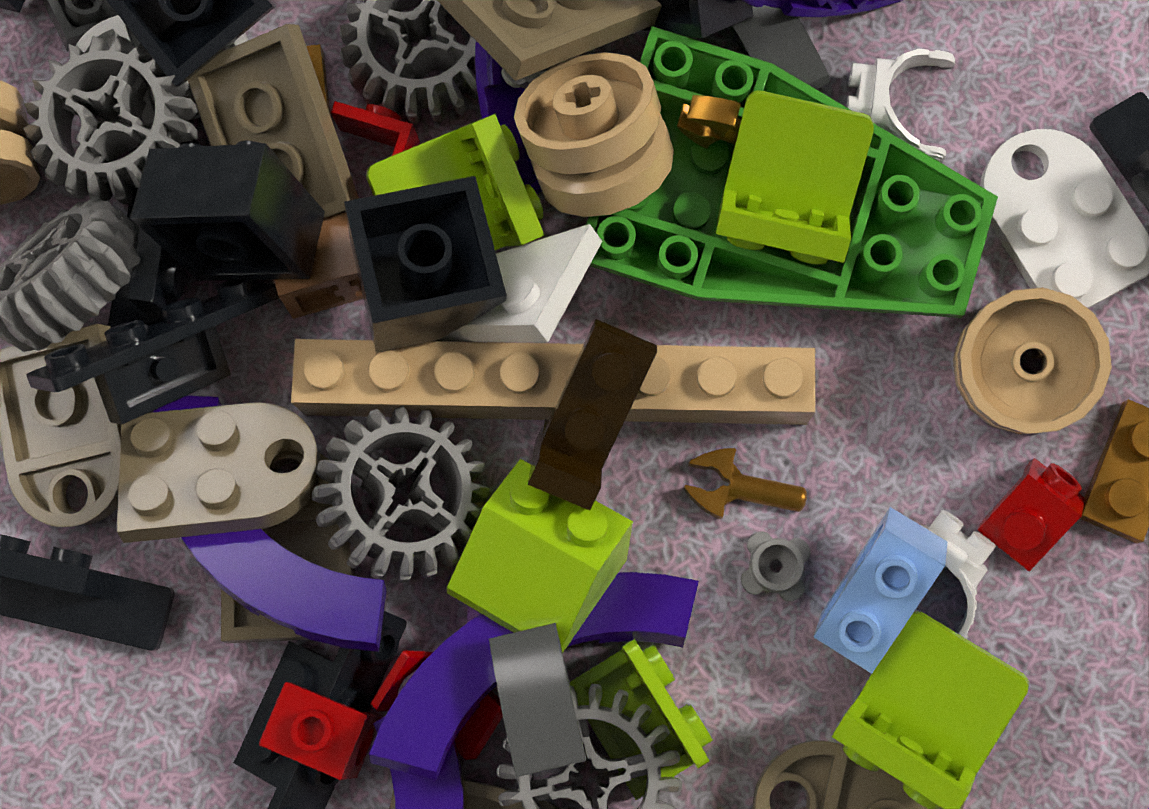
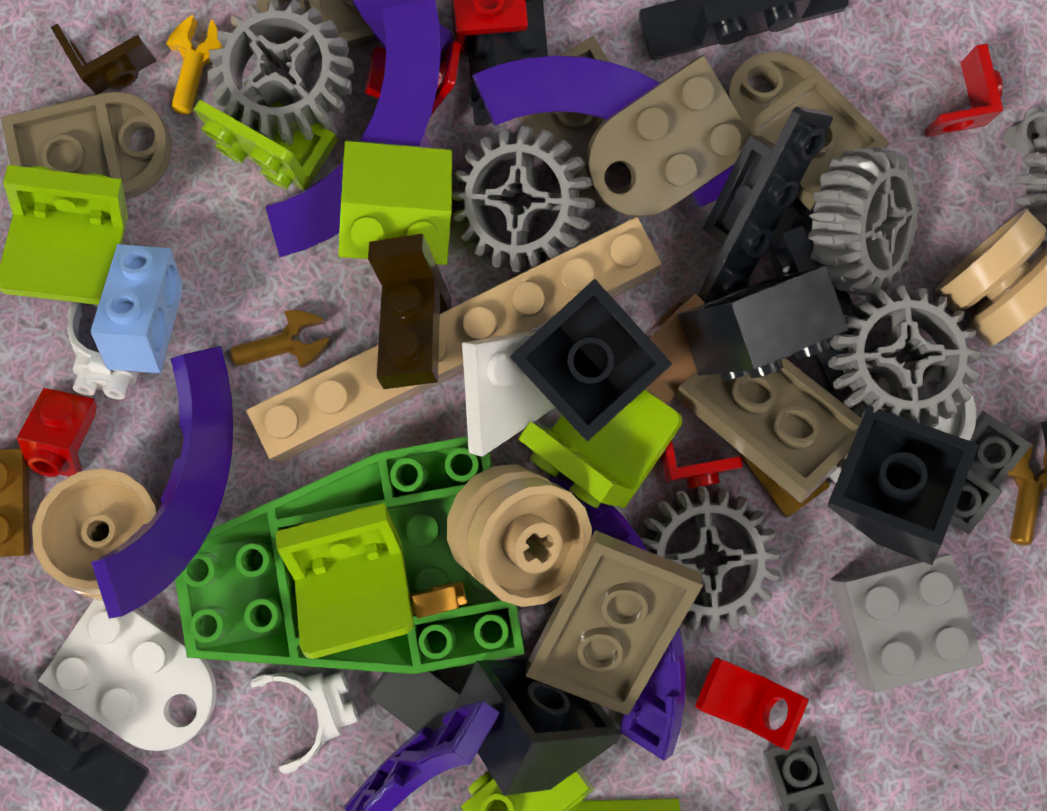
camera: 145 degrees right, 5 degrees up
dark grey slope [489,623,586,777] -> none
light grey plate [741,531,811,601] -> none
none -> dark purple tile [91,346,234,619]

